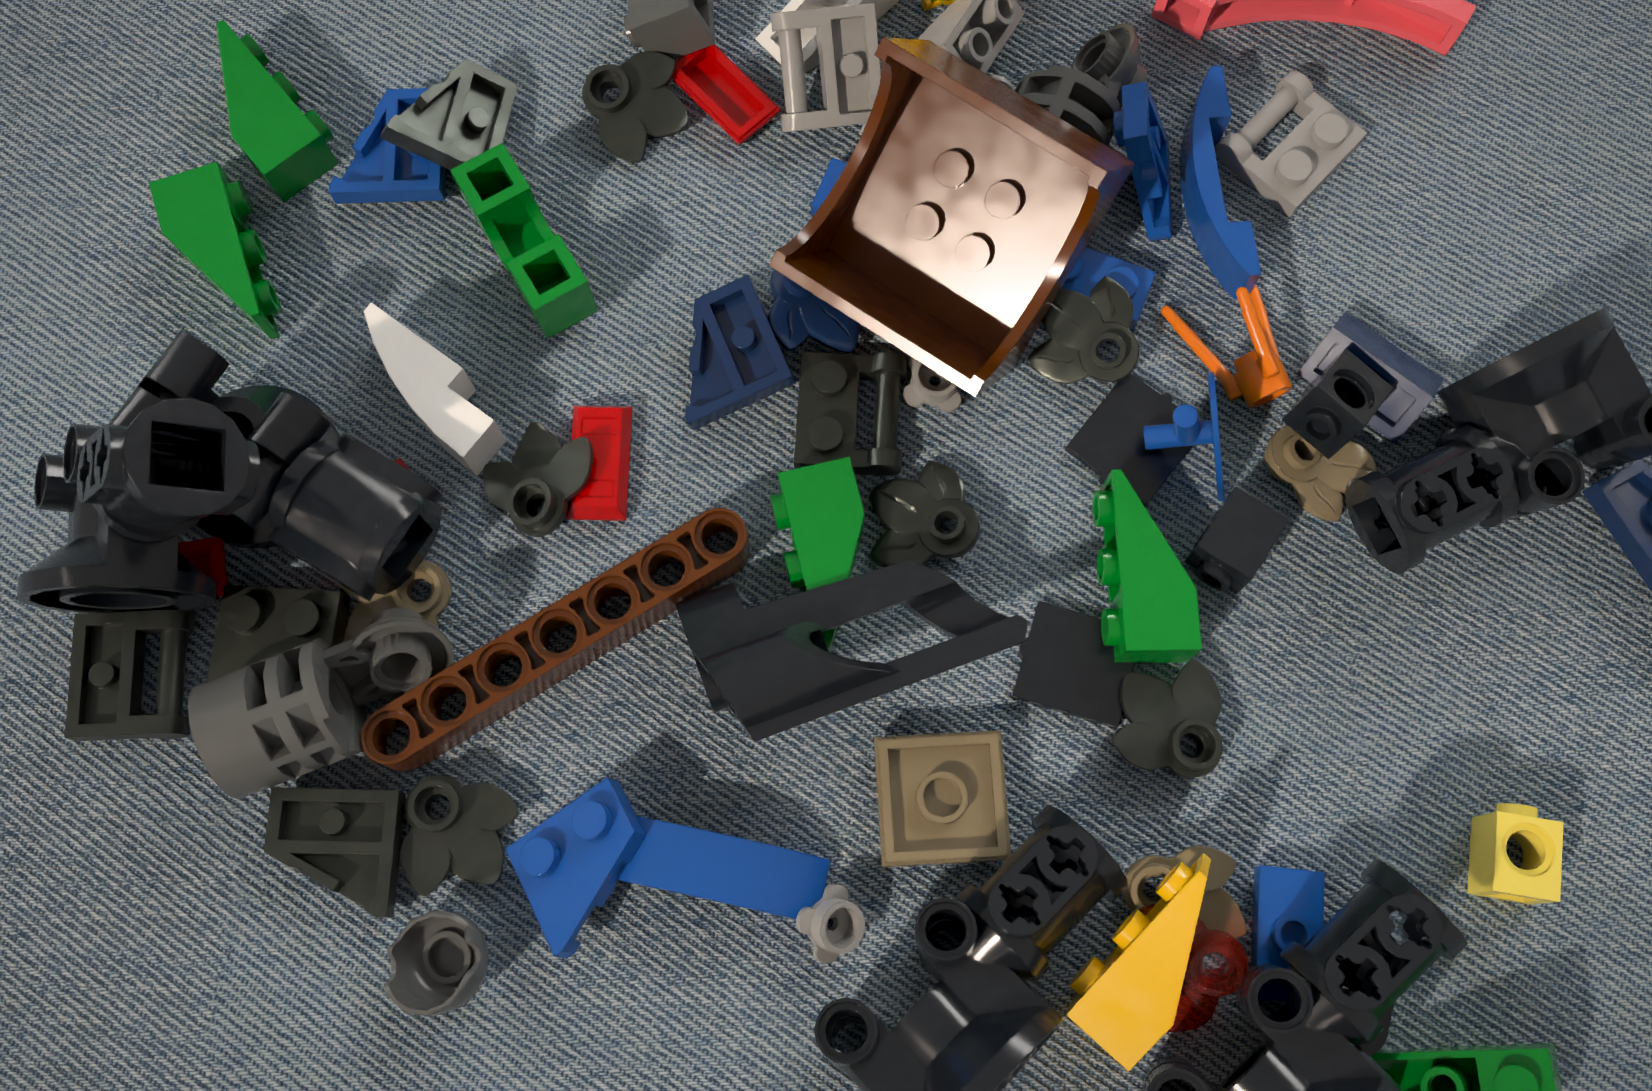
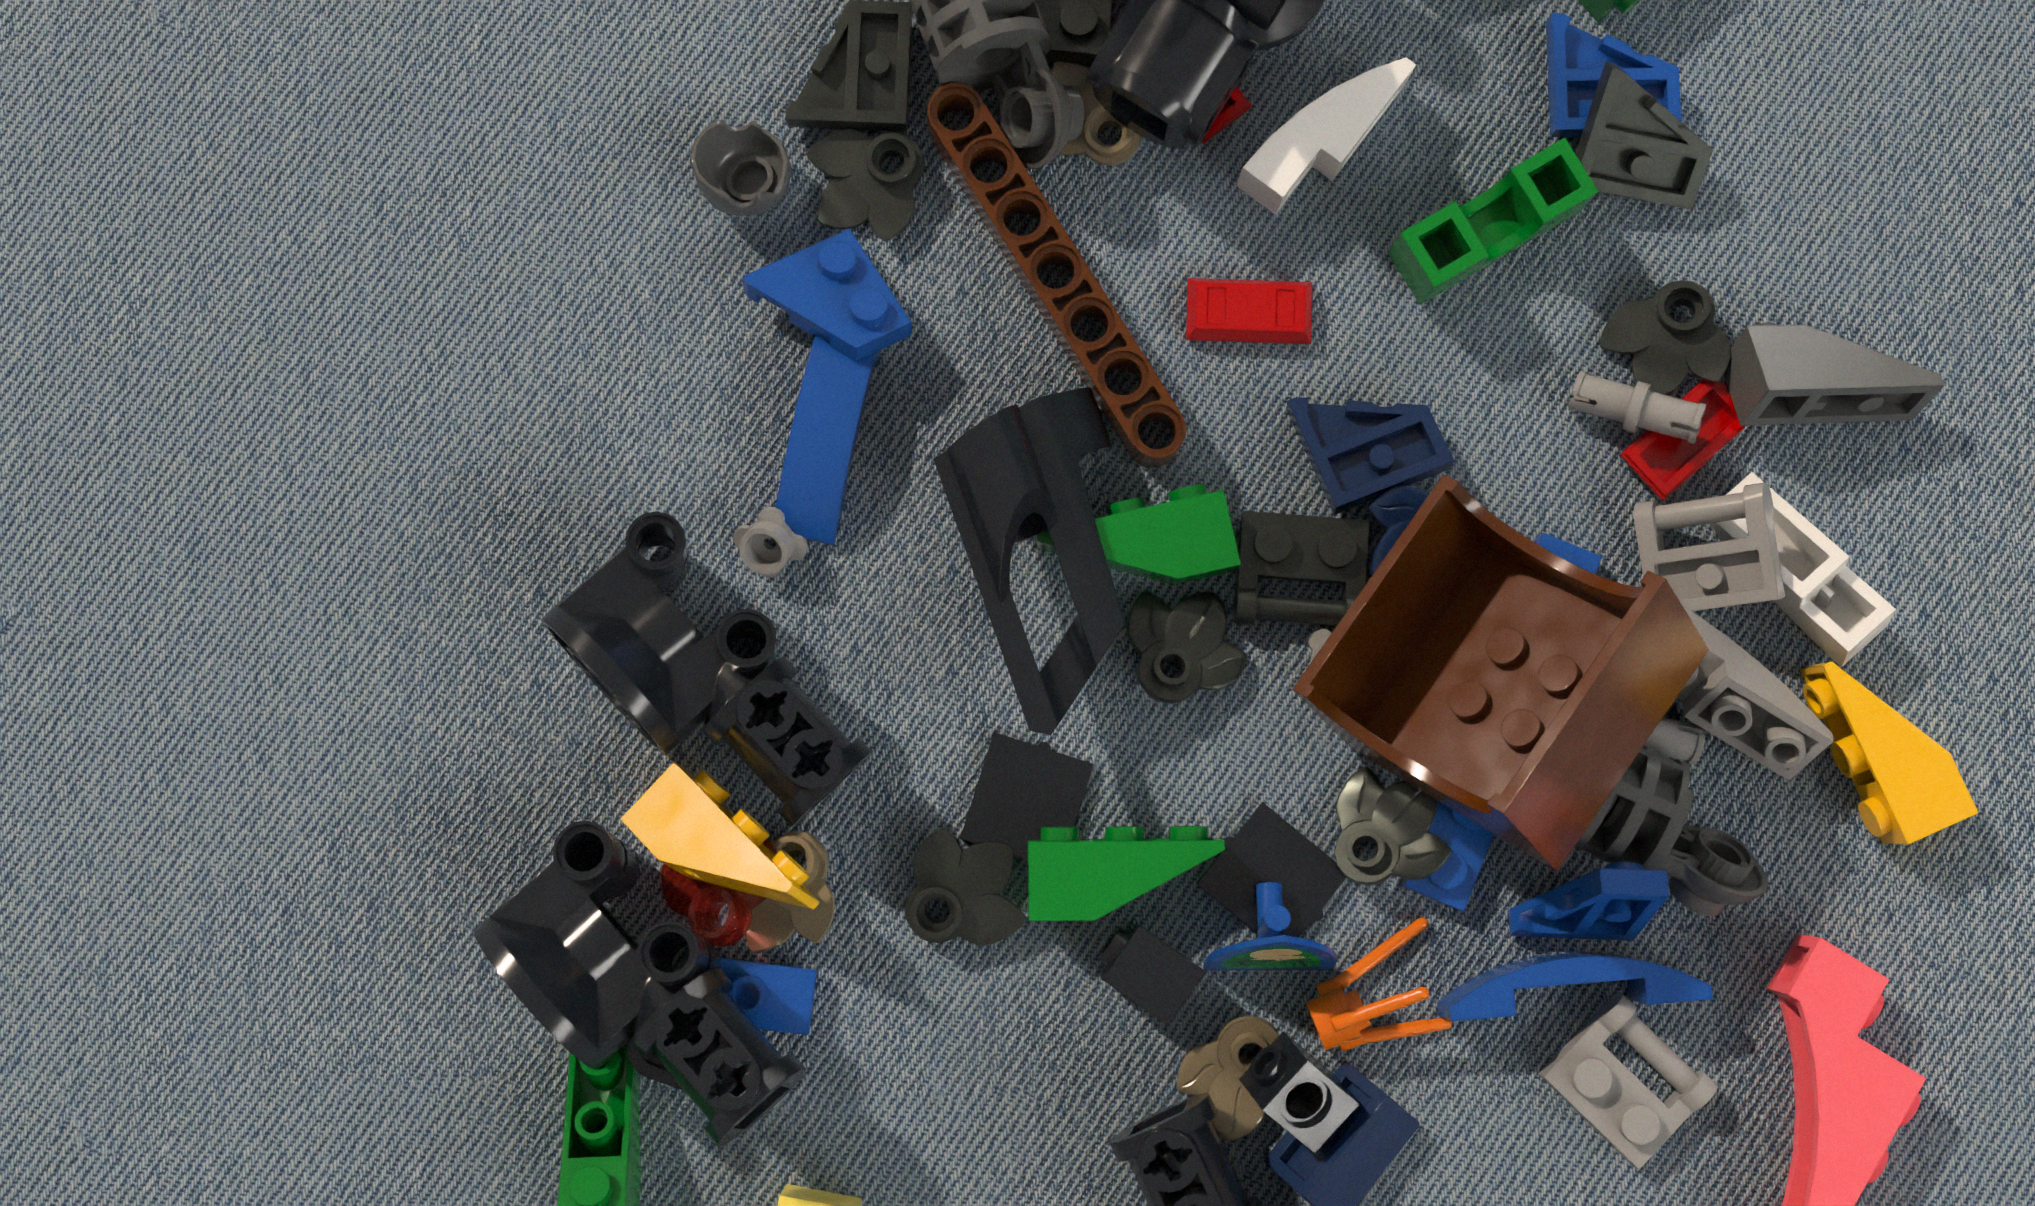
camera: 90 degrees right, 10 degrees up
pearl dark grey plate [483,422,593,537] -> none
dark tan plate [874,730,1011,868] -> none
none -> light grey pin [1568,371,1707,444]

